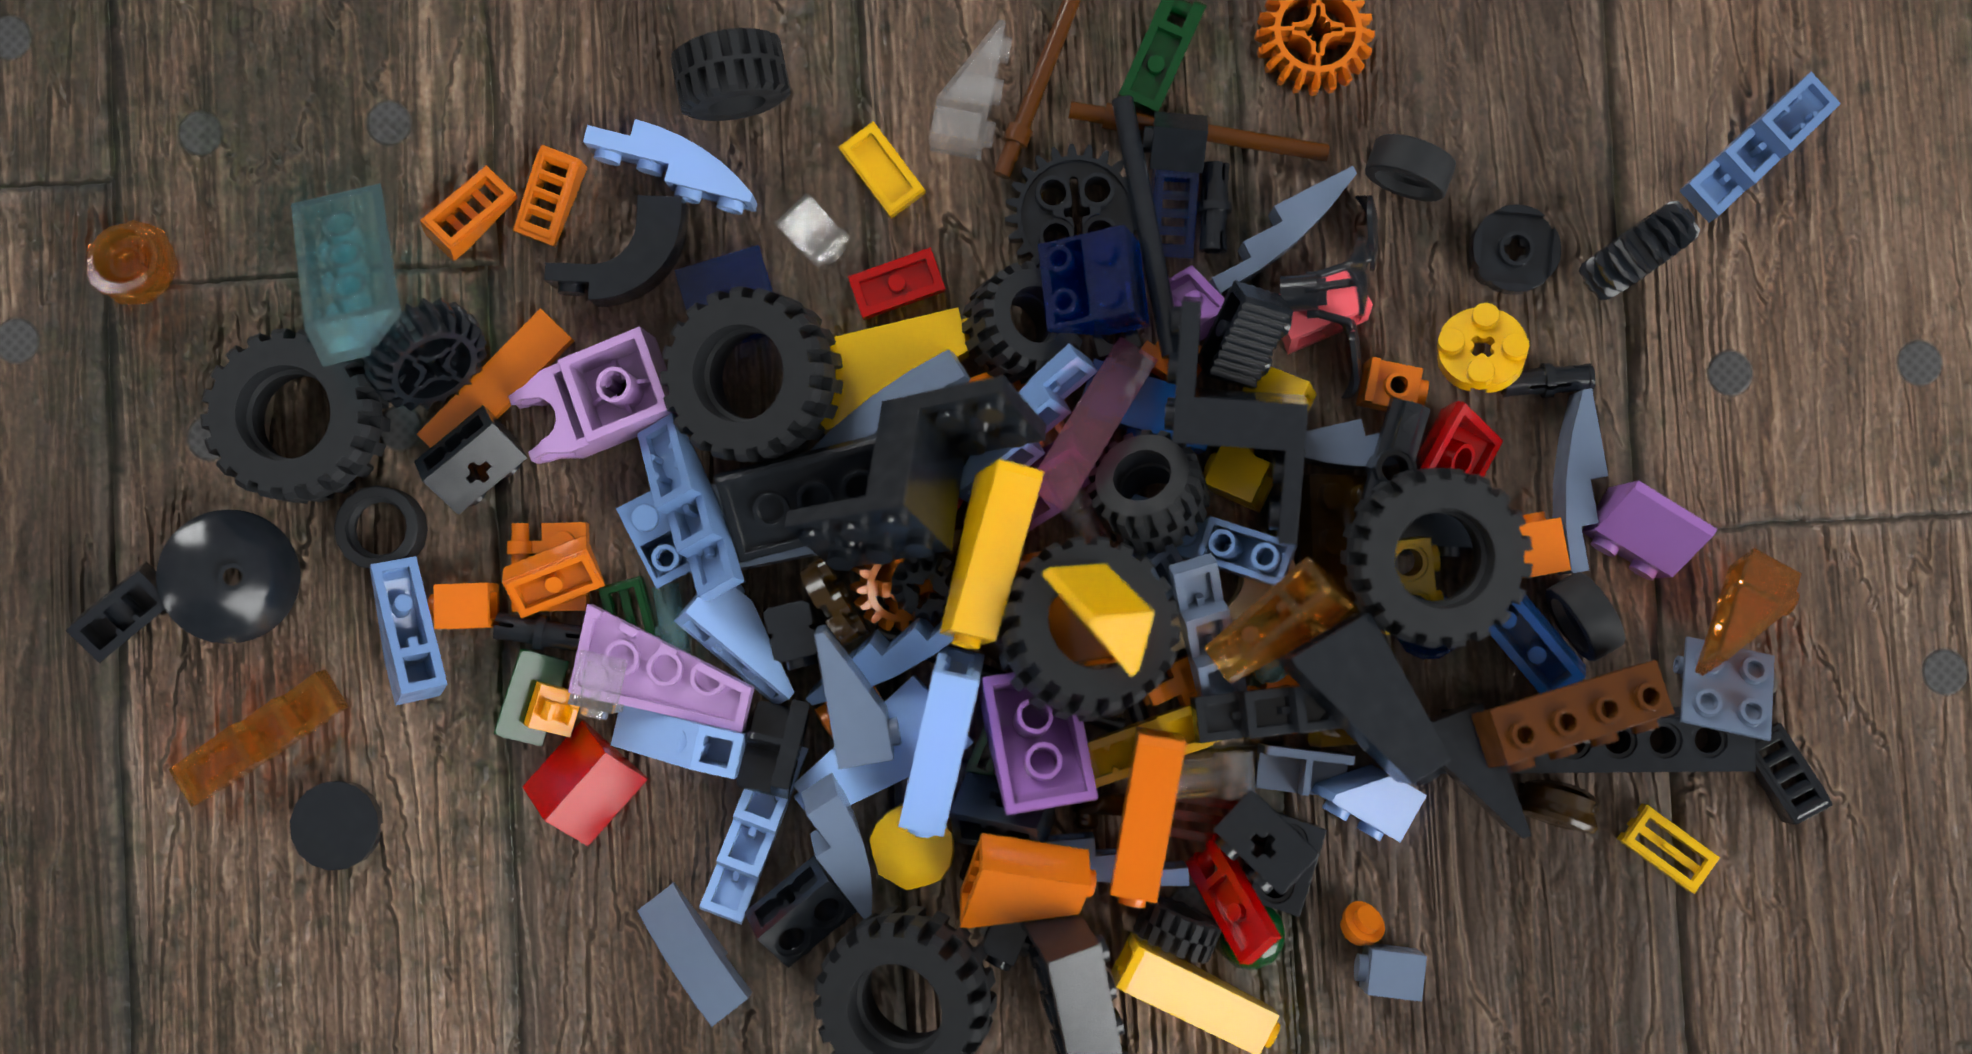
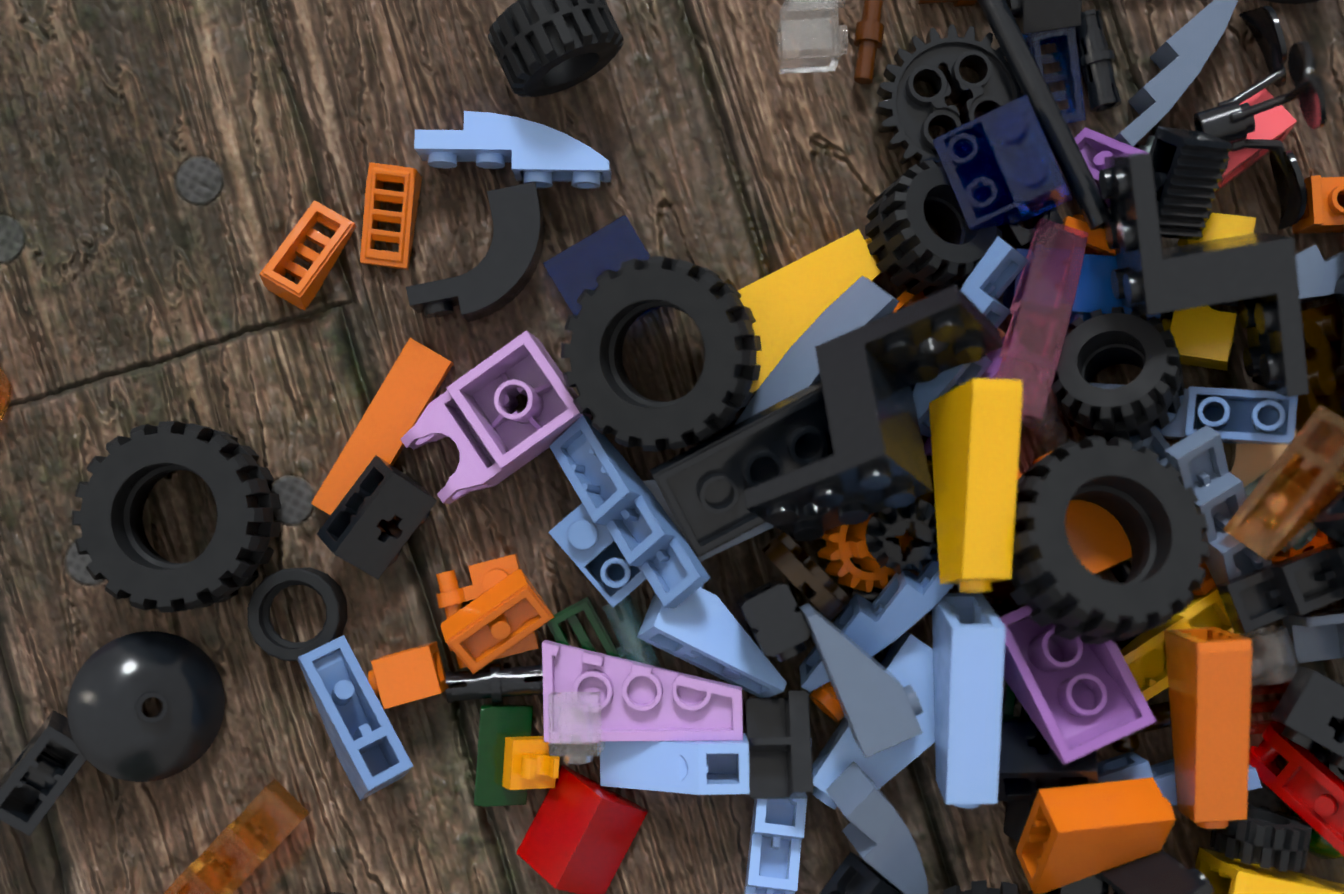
camera: 15 degrees left, 0 degrees up
clear light blue slope [291,183,402,367] -> none
black gear [362,297,487,411] -> none
clear bracket [774,193,850,267] -> none
yellow tile [838,121,926,219] -> none
red plate [848,247,946,321] -> none
yellow hat [869,804,955,891] -> none
yellow slope [1042,564,1154,677] -> none

